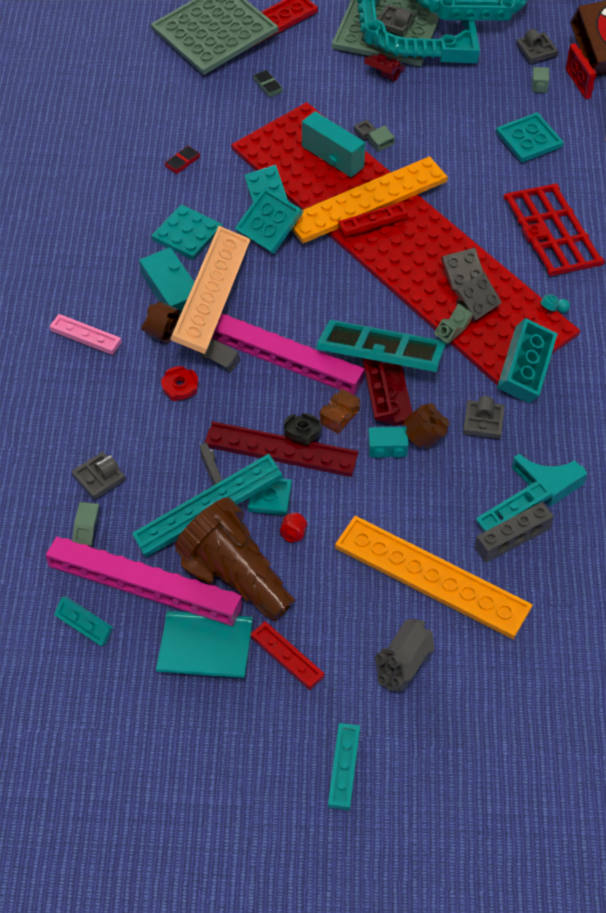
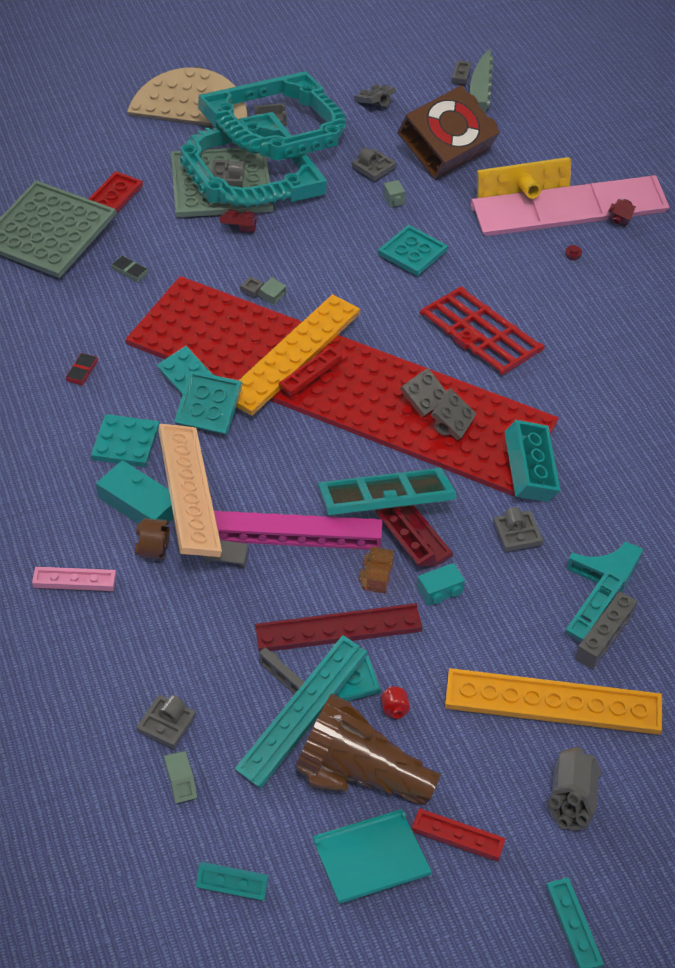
camera: 25 degrees left, 5 degrees down
dark pink brick [46,537,242,626] -> none
red plate [161,366,199,401] -> none
pearl dark grey plate [284,413,322,445] -> none
teal brick [302,111,365,177] -> none
reddish brown brick [404,403,450,449] -> none
sand green slope [434,304,475,344] -> none
teal plate [540,294,570,313] -> none
red plate [565,43,596,100] -> none

